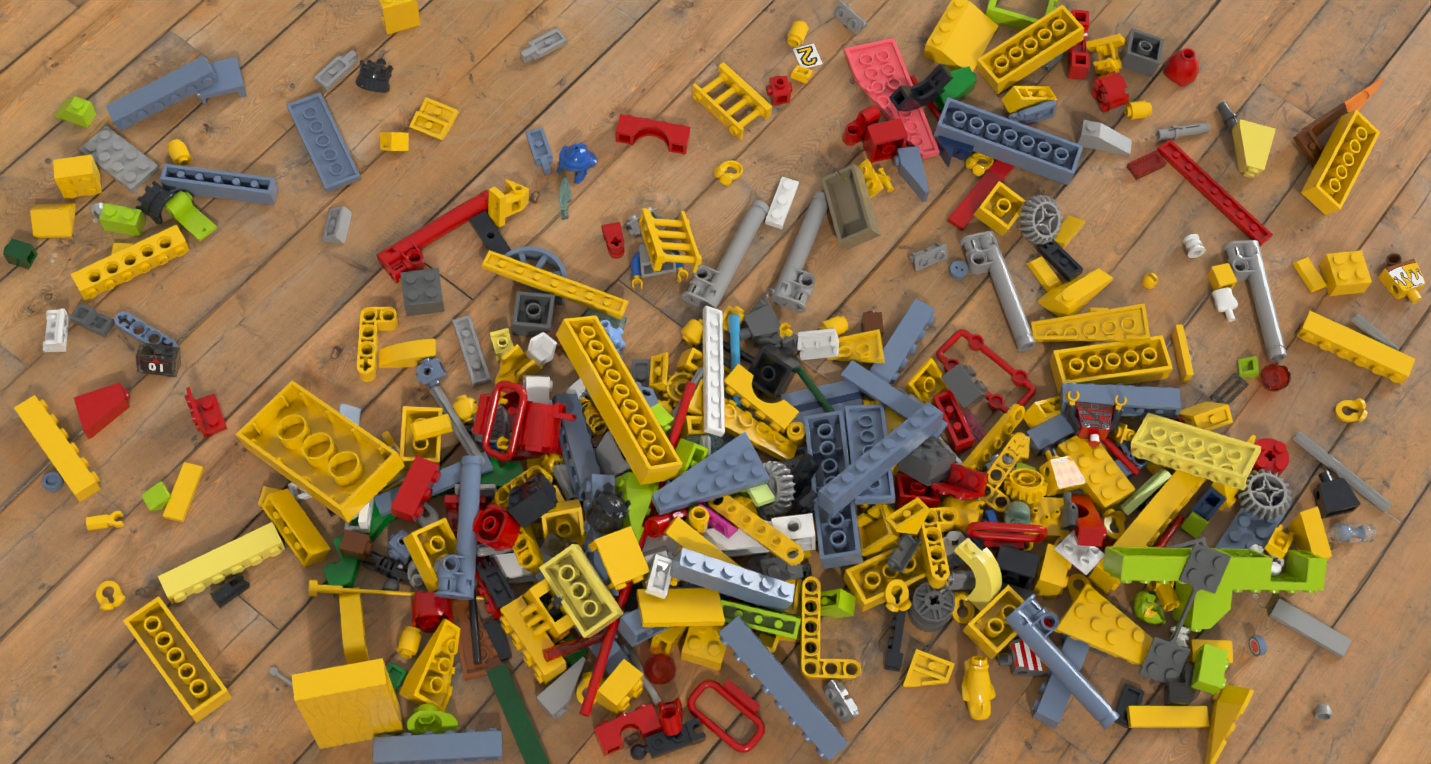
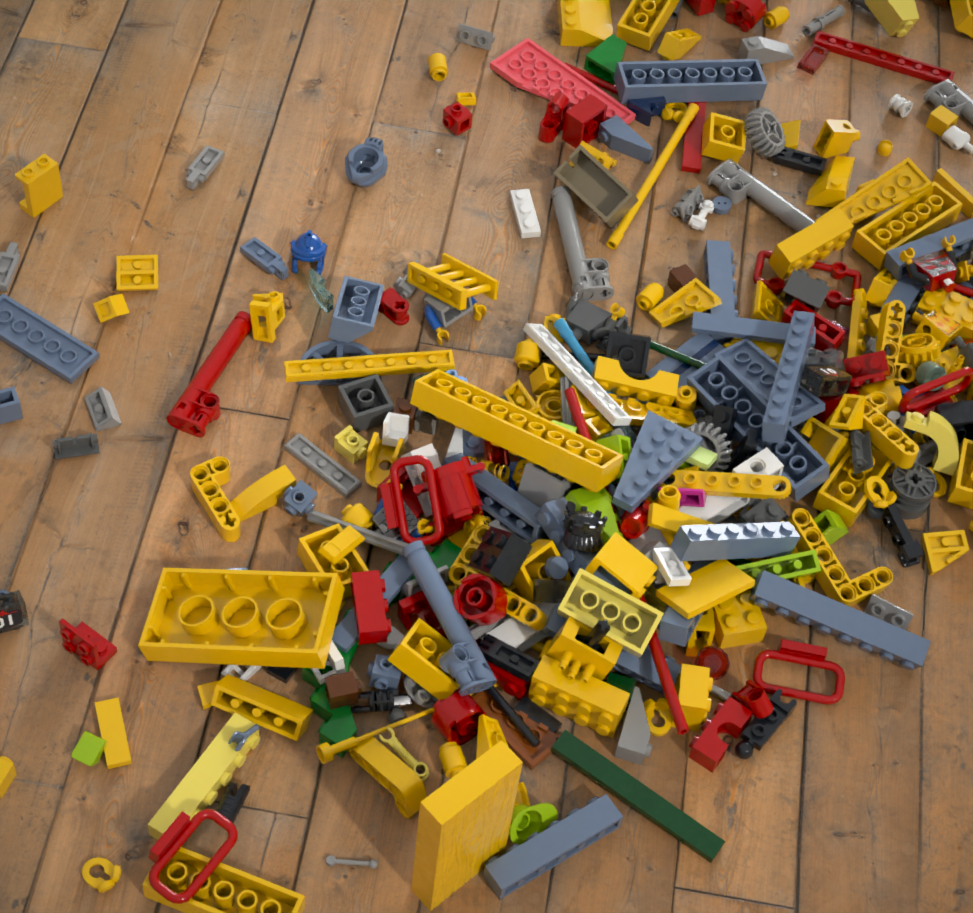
camera: 30 degrees left, 10 degrees down
yellow bar [86,511,124,531] -> none
black hair [355,58,394,93] -> none
dark grey brick [401,268,444,316] -> none
black tile [469,211,511,255] -> none
clear red pin [542,630,604,662] -> none
red arch [616,114,691,155] -> none
light grey piece [681,199,769,309] -> none
yellow fence [692,62,772,140] -> none
yellow piece [714,160,743,186] -> none
sticker [793,43,823,68] -> none
white hinge [797,328,839,360] -> none
black arch [889,64,953,111] -> none
sand blue hinge [1008,100,1057,125] -> none
yellow tile [1026,256,1062,292] -> none
none -> dark grey hinge [52,432,100,460]
none -> red bar [148,809,238,904]
none -> sand blue hand [228,724,259,751]
none -> sand blue slope [328,276,384,343]
none -> sand blue helmet [345,137,388,188]
none -> light yellow brick [379,727,429,782]
none -> sand blue tile [544,556,568,580]
none -> yellow piece [606,103,699,250]
none -> white bar [688,200,714,231]
none -> yellow brick [768,208,854,280]
none -> clear smoke brick [799,366,852,397]
none -> yellow torso [813,120,860,158]

